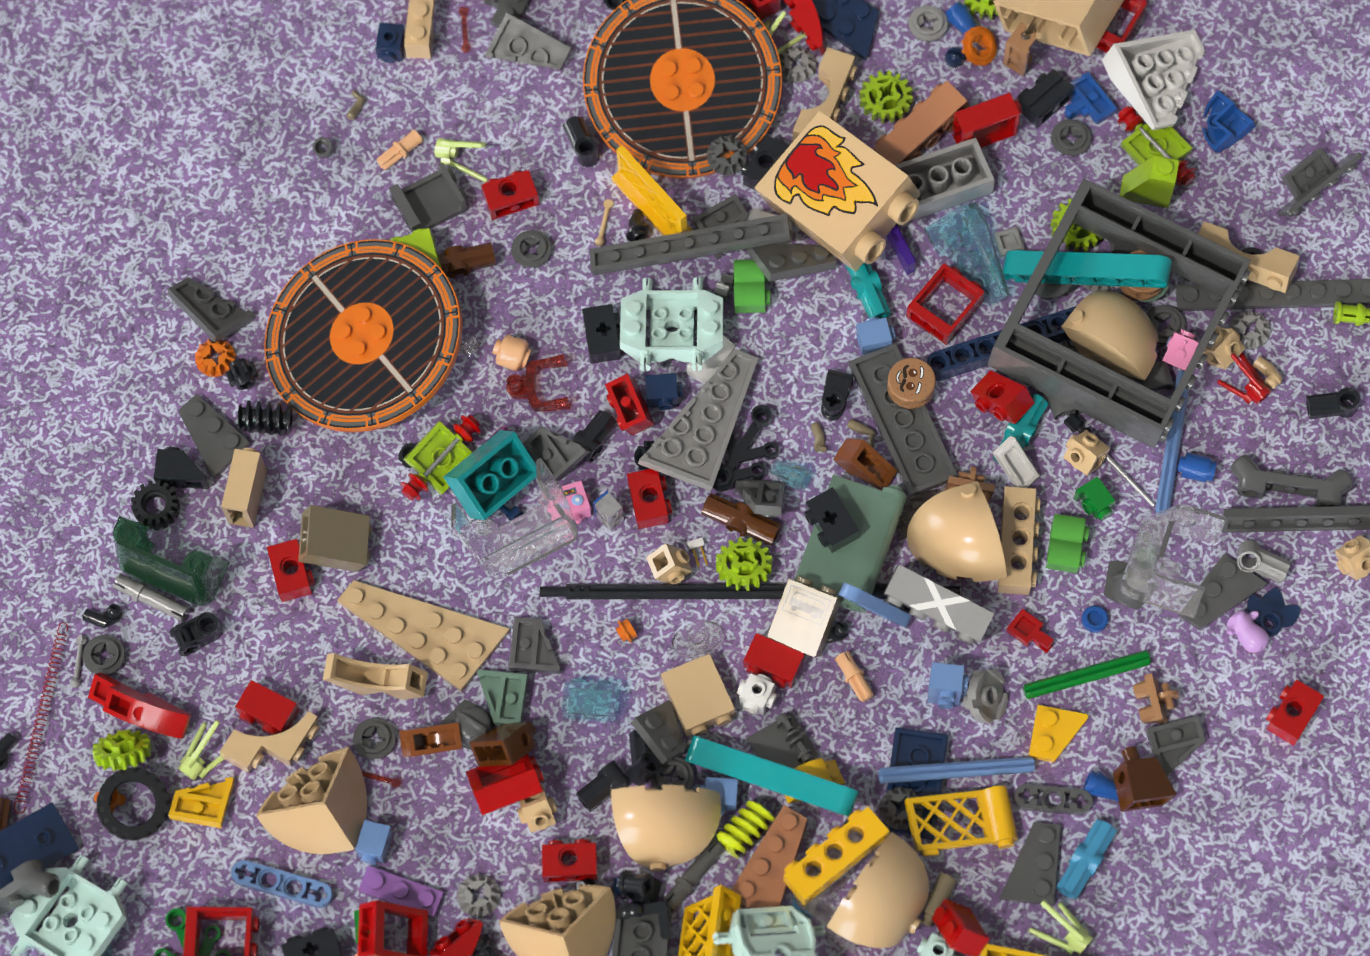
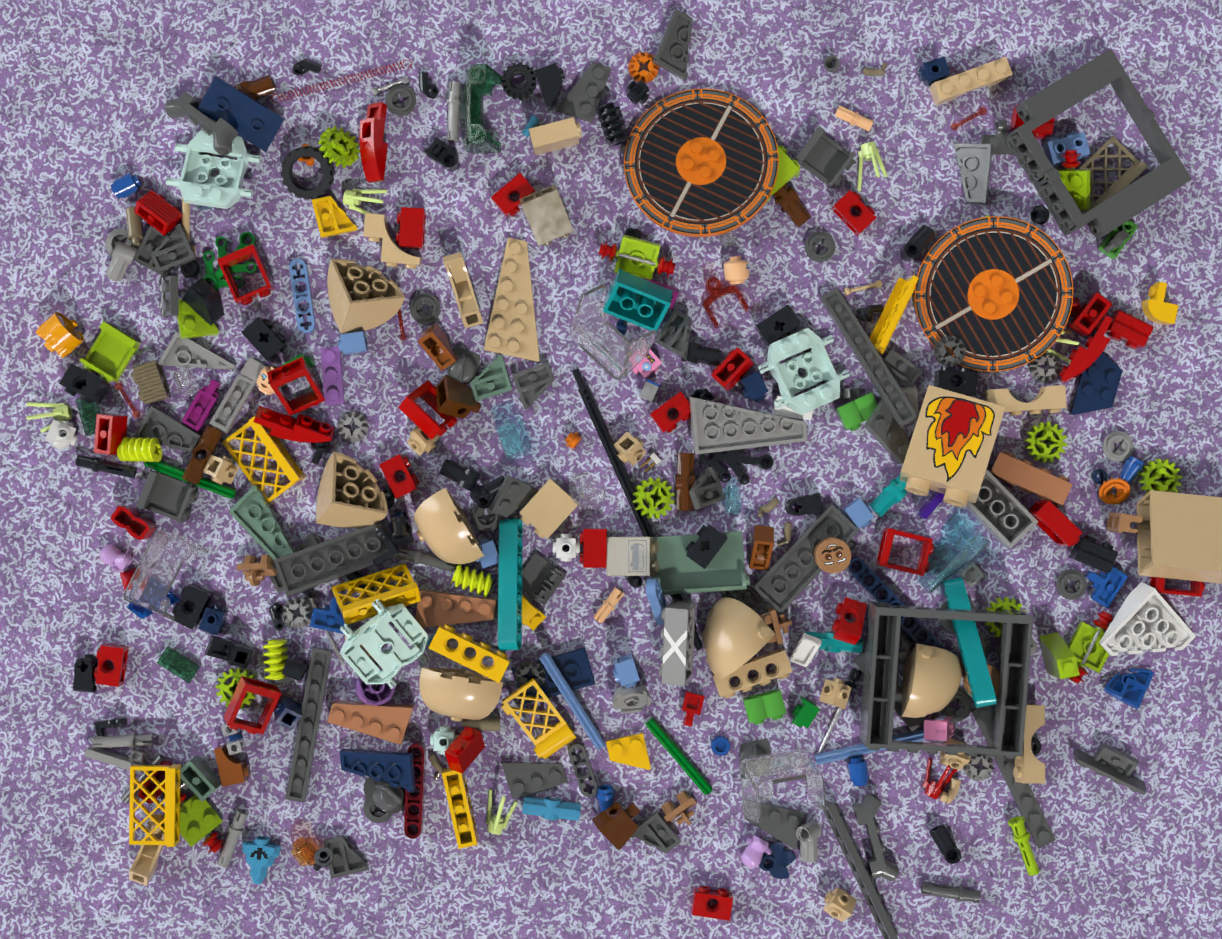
camera: 65 degrees right, 20 degrees up
none -> dark azure piece [522,115,540,138]

